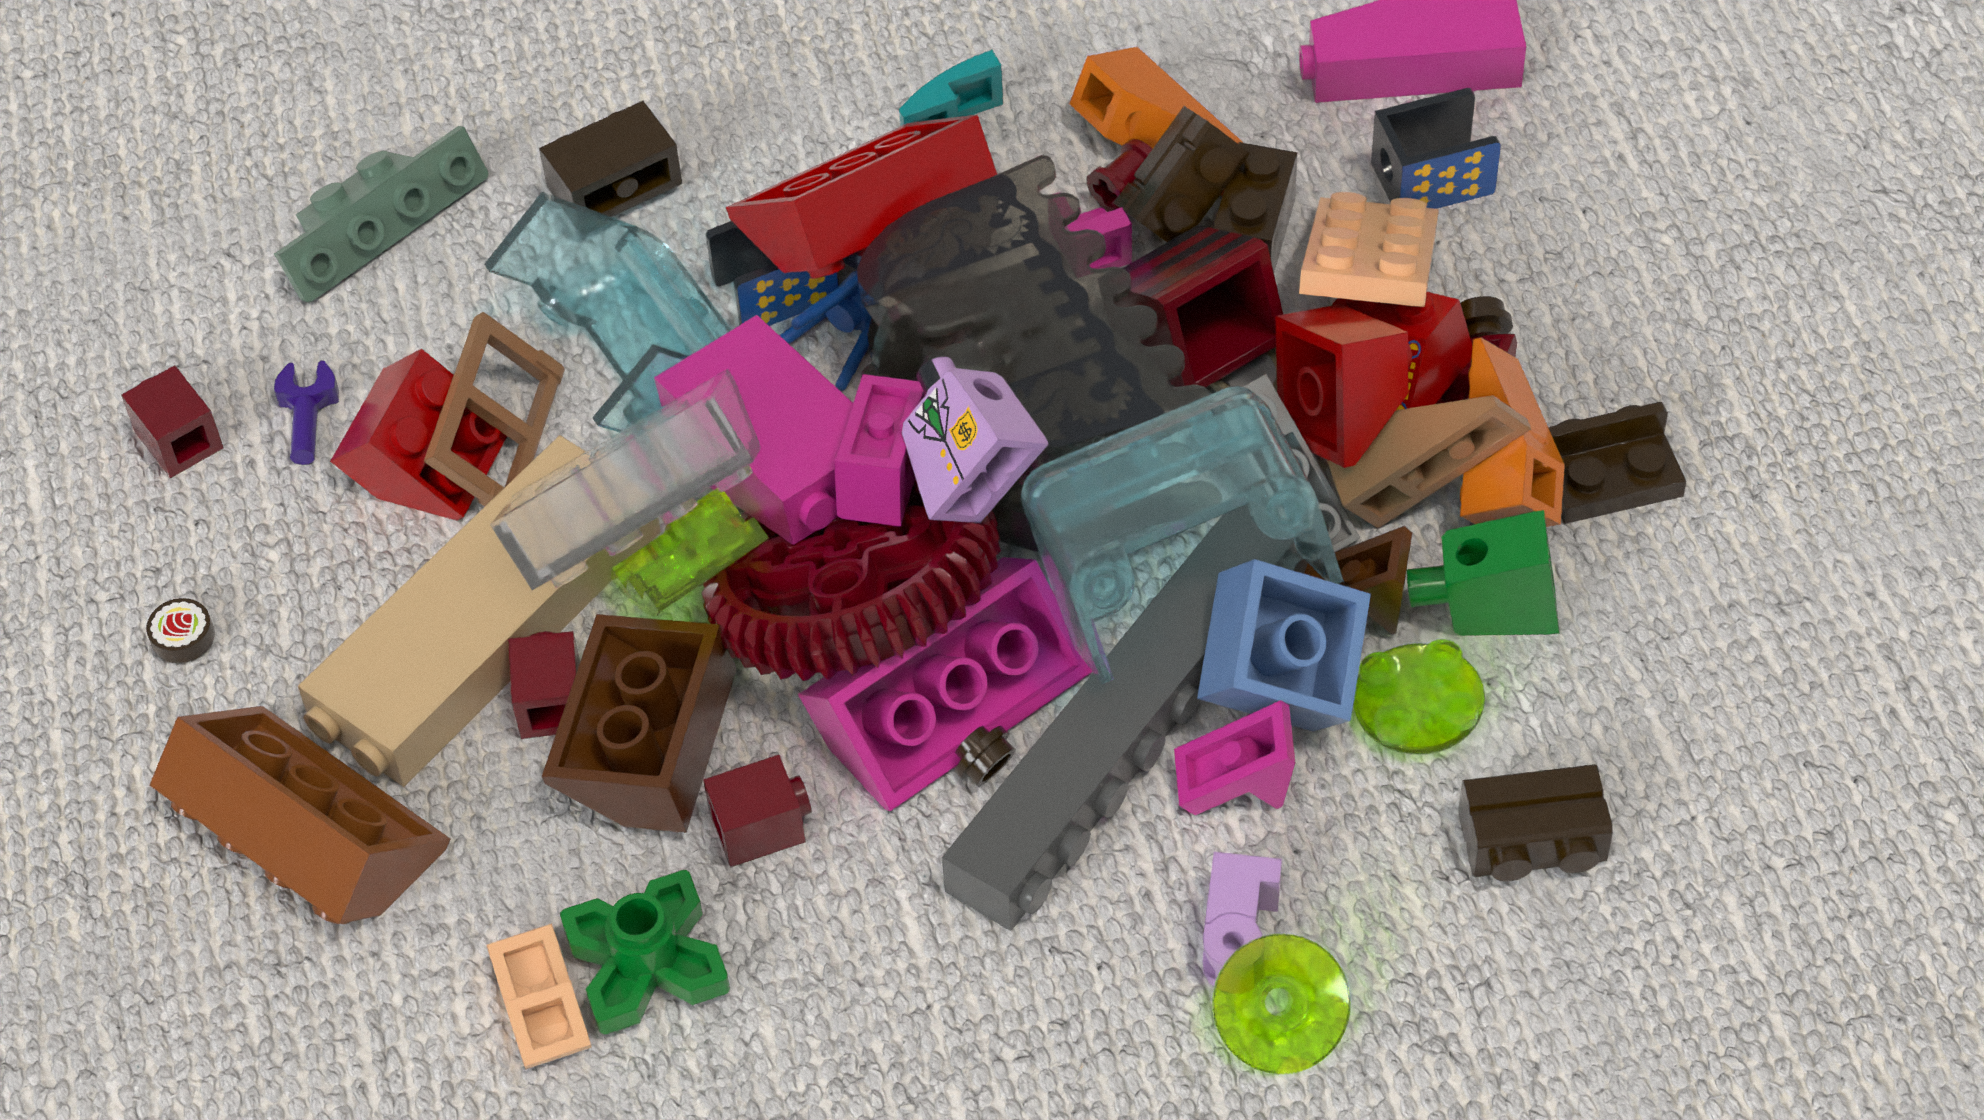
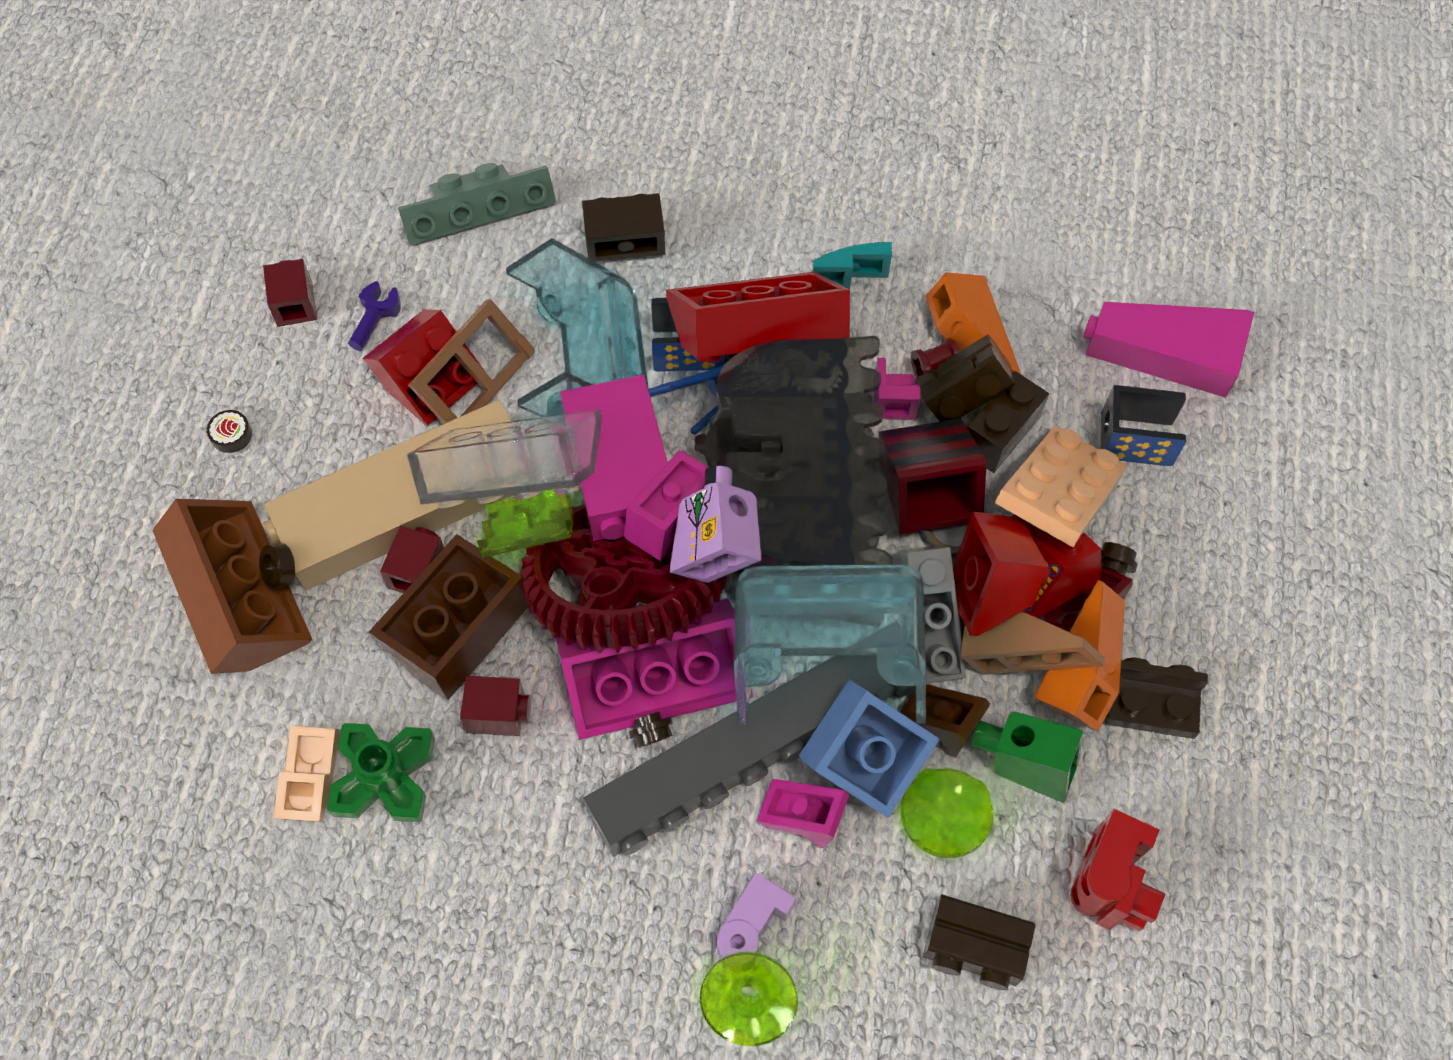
camera: 20 degrees right, 10 degrees up
none -> dark brown tile [259,543,295,588]
none -> red hips [1070,809,1165,932]

